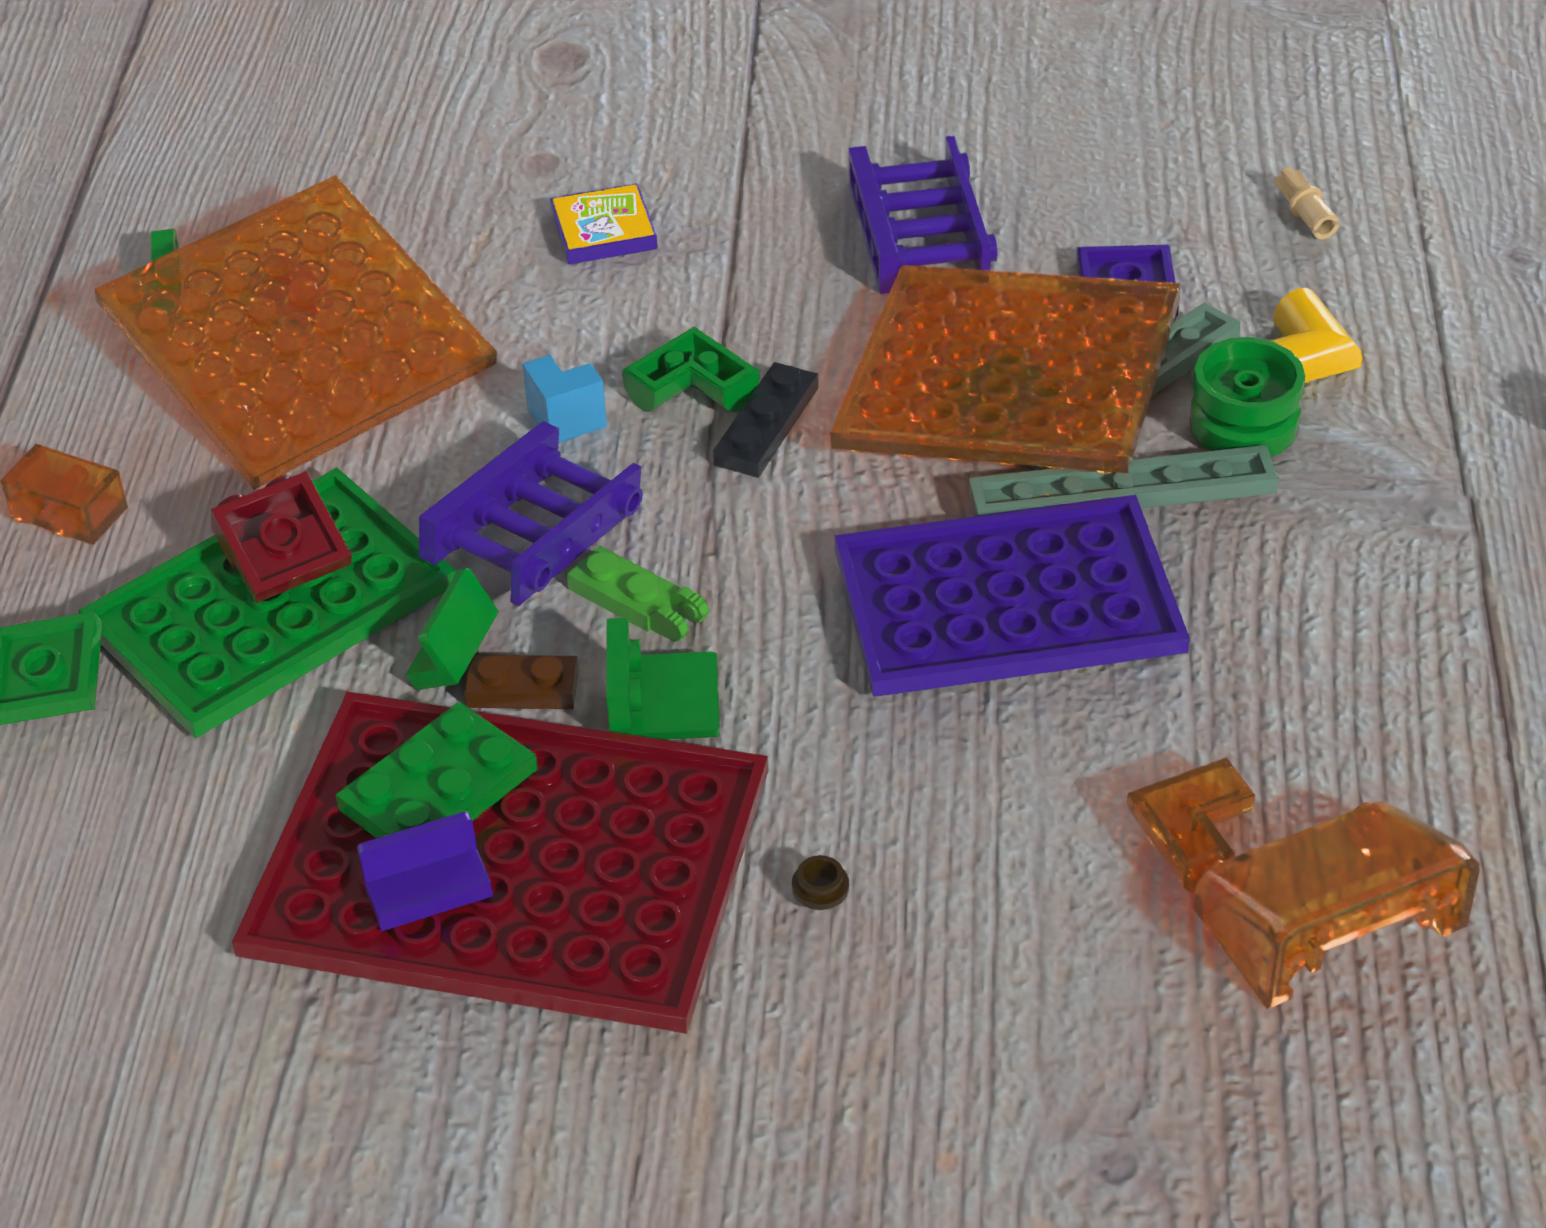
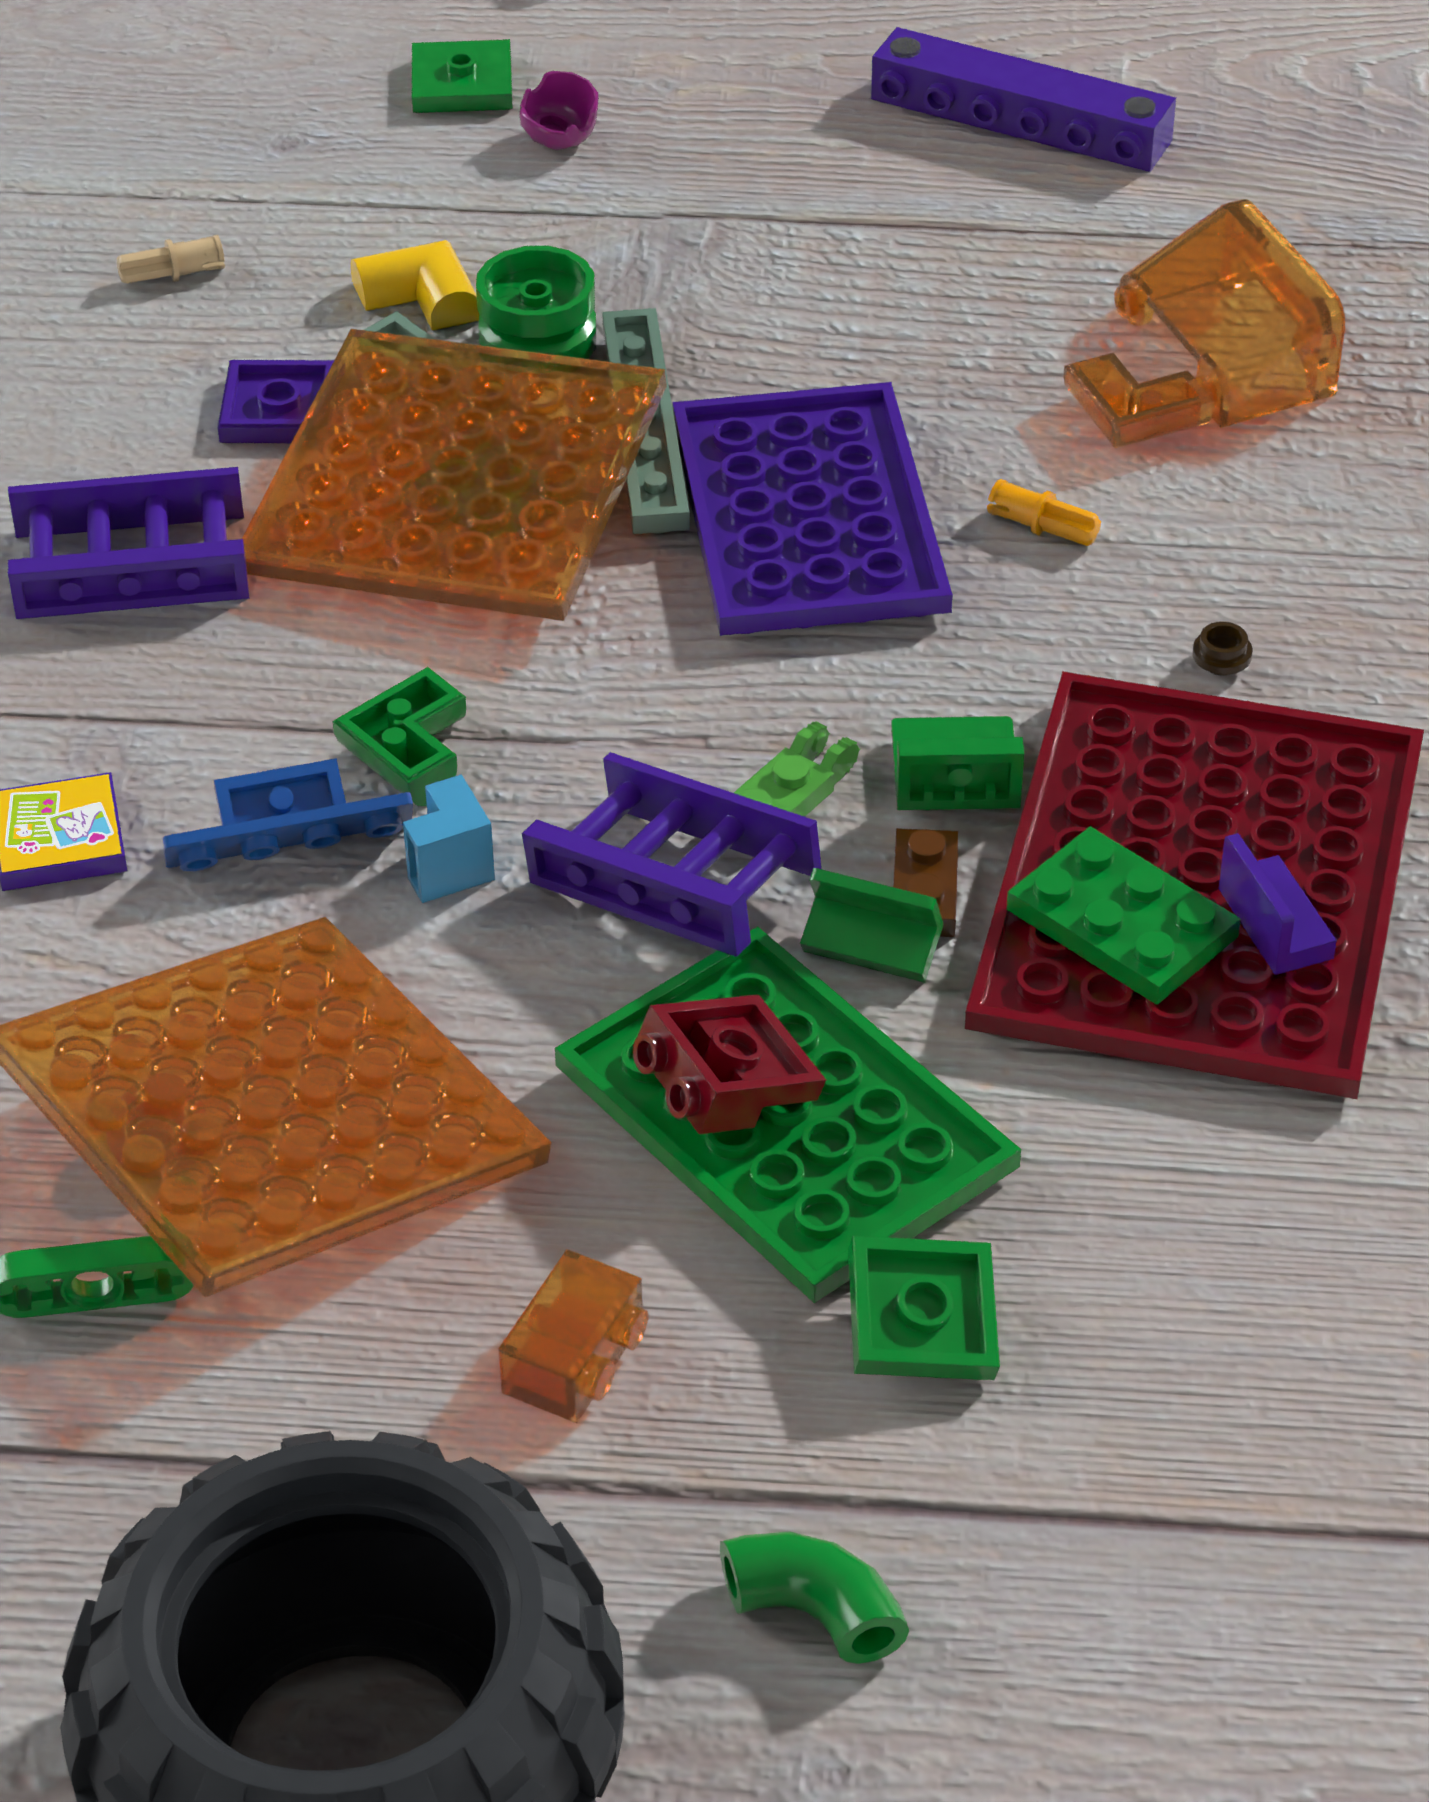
camera: 90 degrees left, 0 degrees up
black plate [713,362,818,478] -> none
none -> blue bracket [162,758,413,871]
none -> light orange axle [987,479,1101,546]

